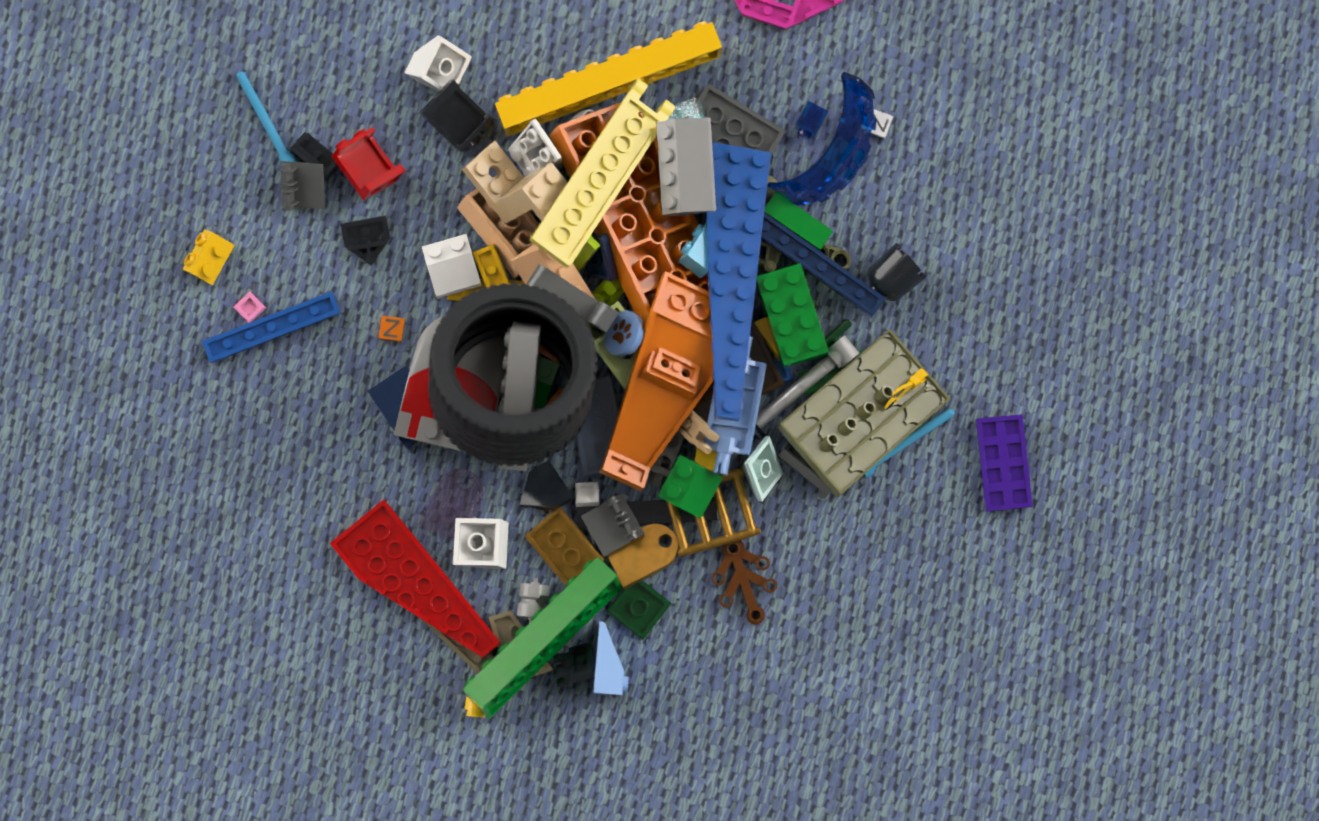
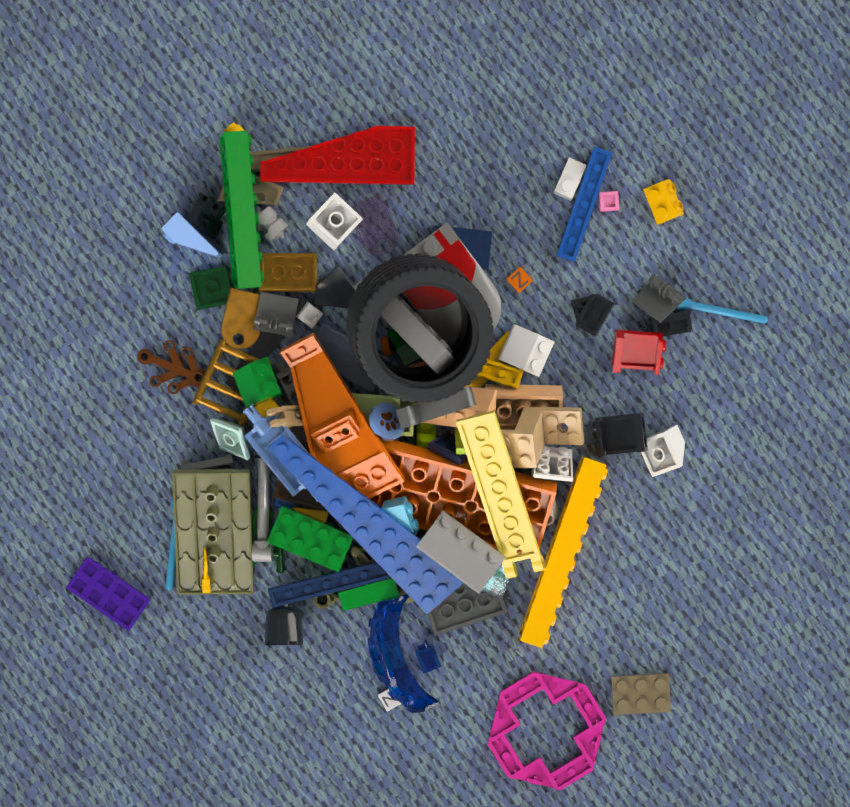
camera: 130 degrees right, 5 degrees up
none -> white arch [553,157,587,201]

